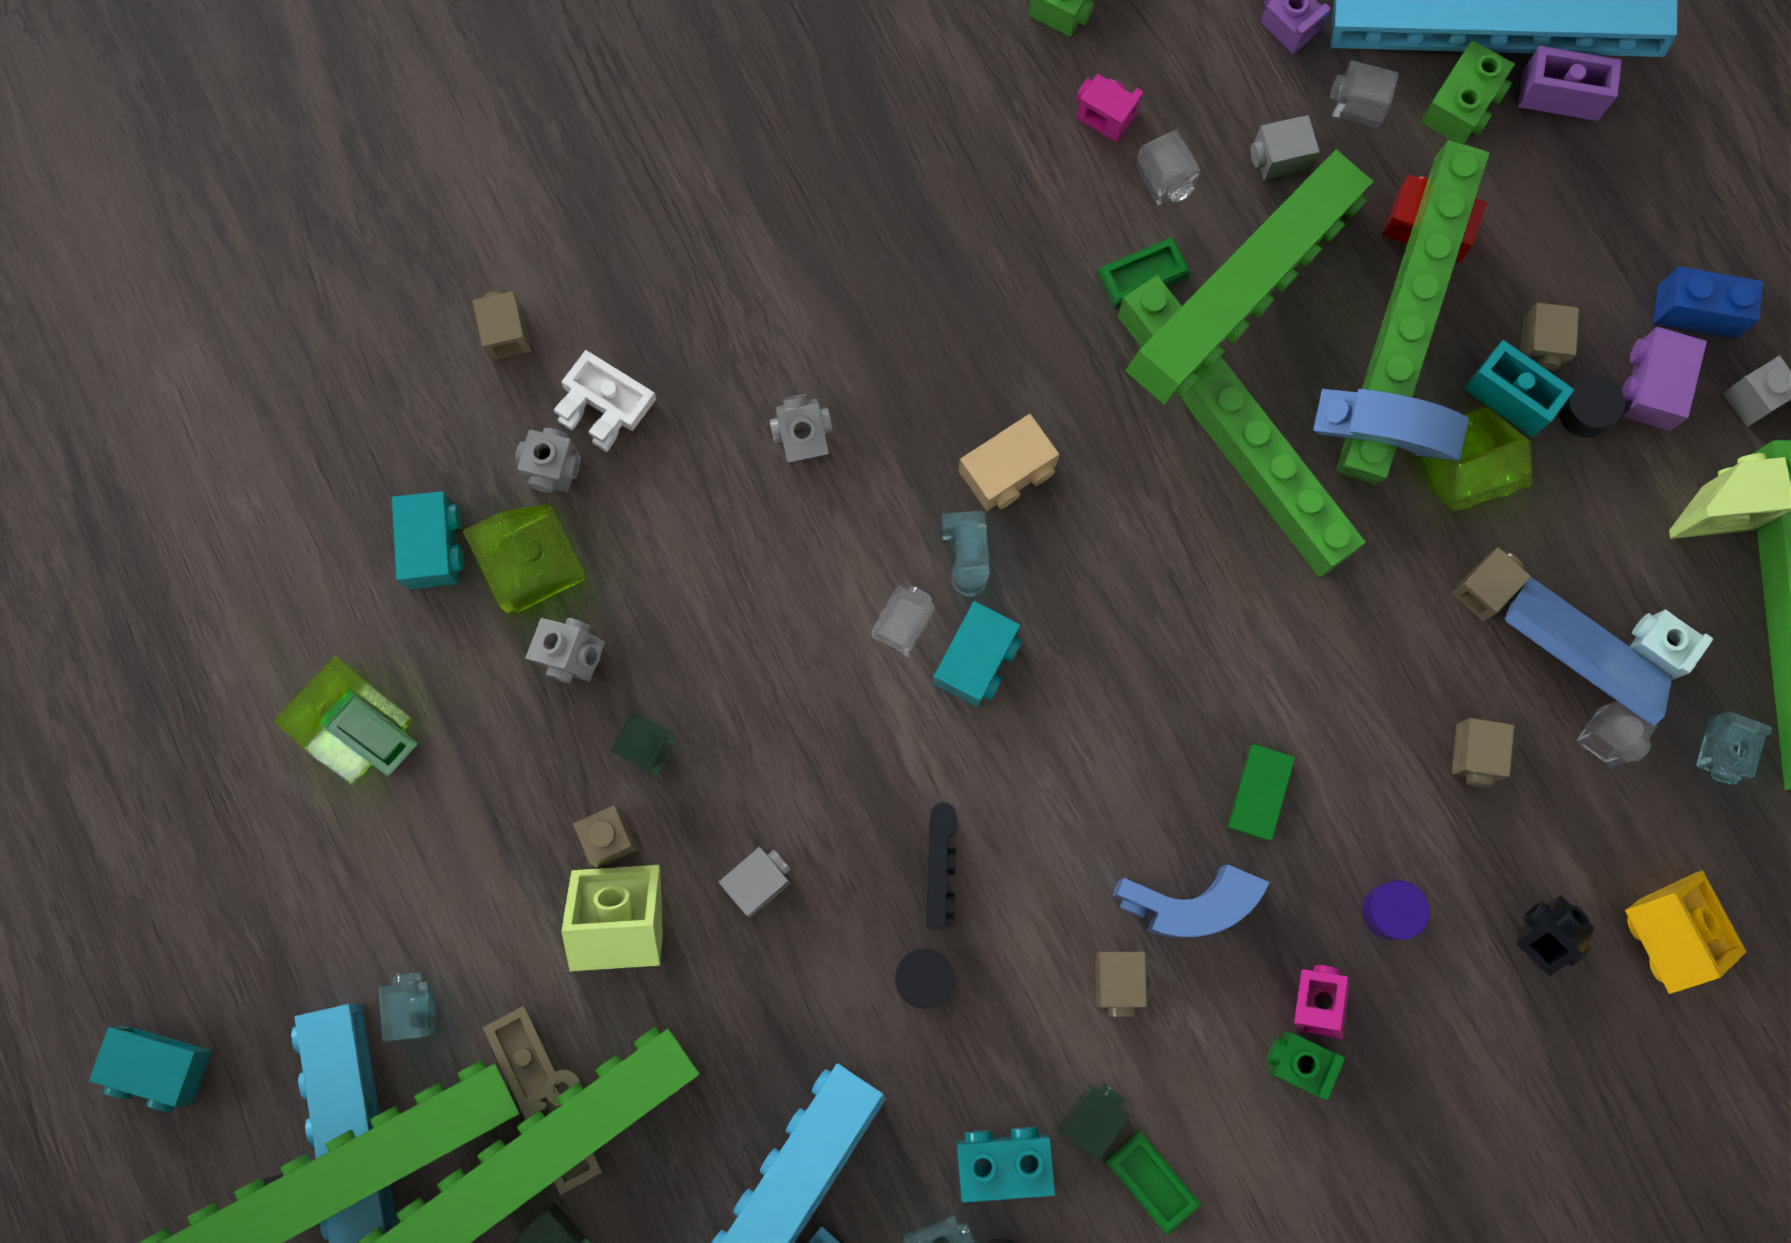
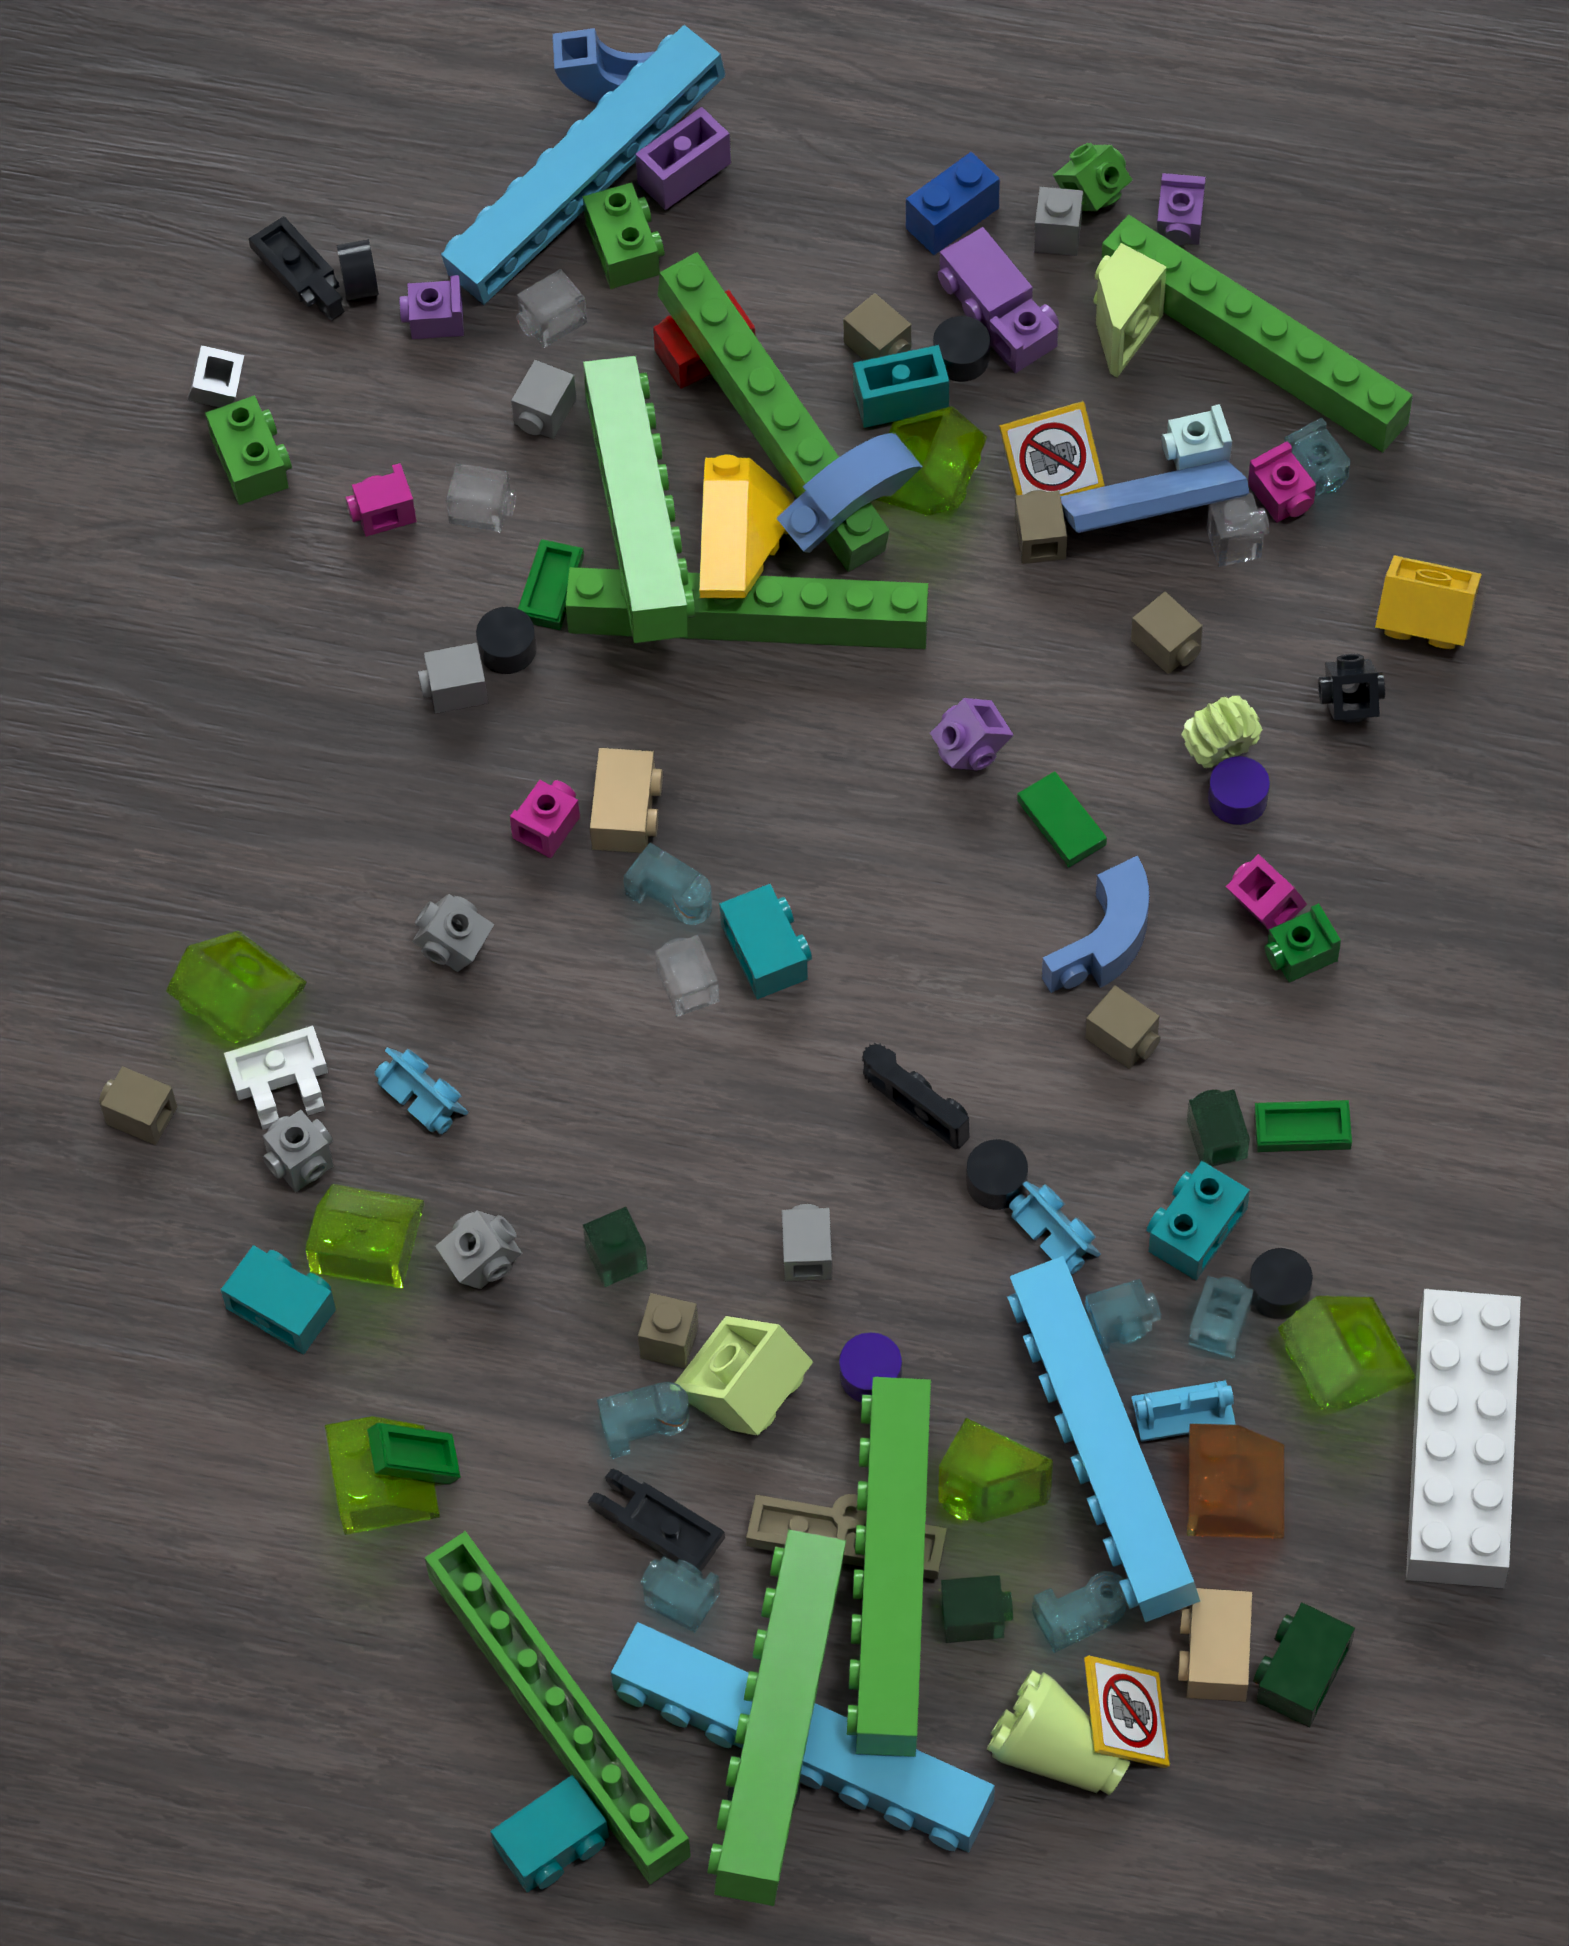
camera: 50 degrees left, 15 degrees down
none -> clear neon green slope [166,930,307,1043]
none -> medium azure hinge [375,1047,469,1134]
none -> light grey brick [418,643,488,713]
none -> bright green brick [425,1531,691,1884]
none -> black piece [476,607,536,674]
none -> dark pink brick [510,780,580,858]
none -> black hinge [588,1468,725,1576]
none -> clear light blue leg [597,1382,690,1459]
none -> yellow wedge [699,455,795,598]
none -> dark purple piece [839,1332,902,1403]
none -> medium lavender brick [930,698,1013,770]
none -> clear neon green slope [938,1418,1053,1523]
none -> medium lavender brick [989,298,1059,373]
none -> piece [999,401,1105,496]
none -> medium azure hinge [1009,1181,1101,1274]
none -> clear light blue brick [1085,1279,1161,1355]
none -> yellowish green gear [1181,696,1263,768]
none -> dark pink brick [1248,441,1316,523]

